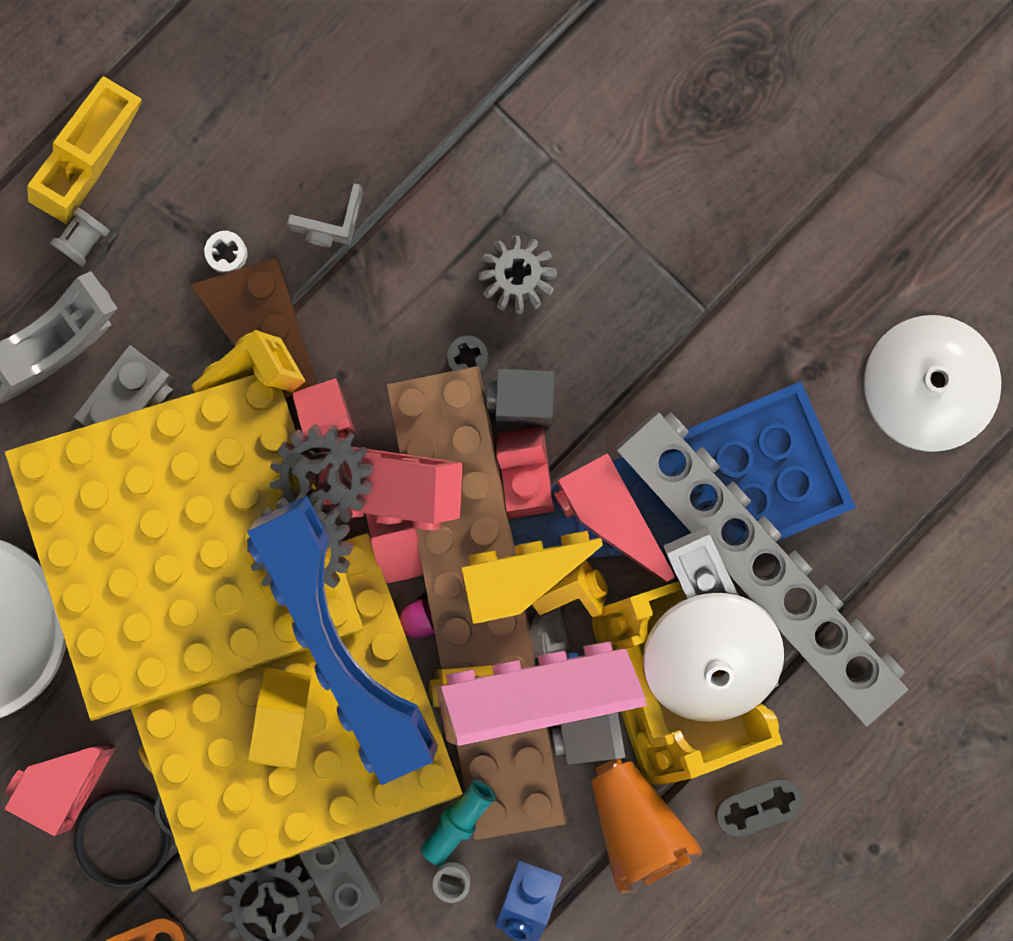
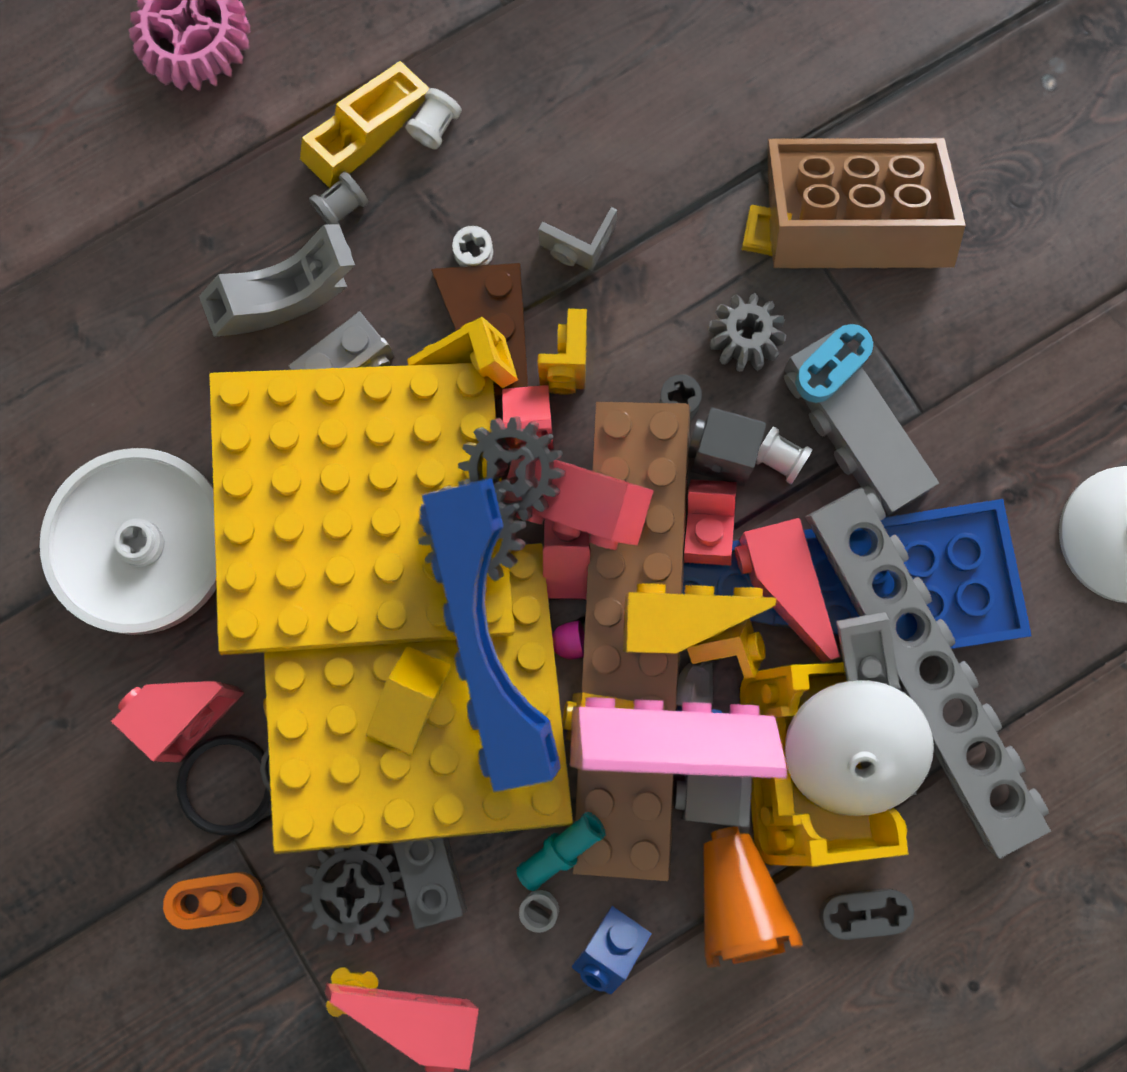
camera: 20 degrees right, 5 degrees down
none -> white bush [405,88,462,149]
none -> yellow bracket [537,309,587,395]
none -> yellow tile [741,204,792,256]
none -> white bush [755,426,813,485]
none -> medium nougat slope [767,138,966,269]
none -> light grey brick [784,329,939,517]
none -> medium azure beam [795,324,873,403]

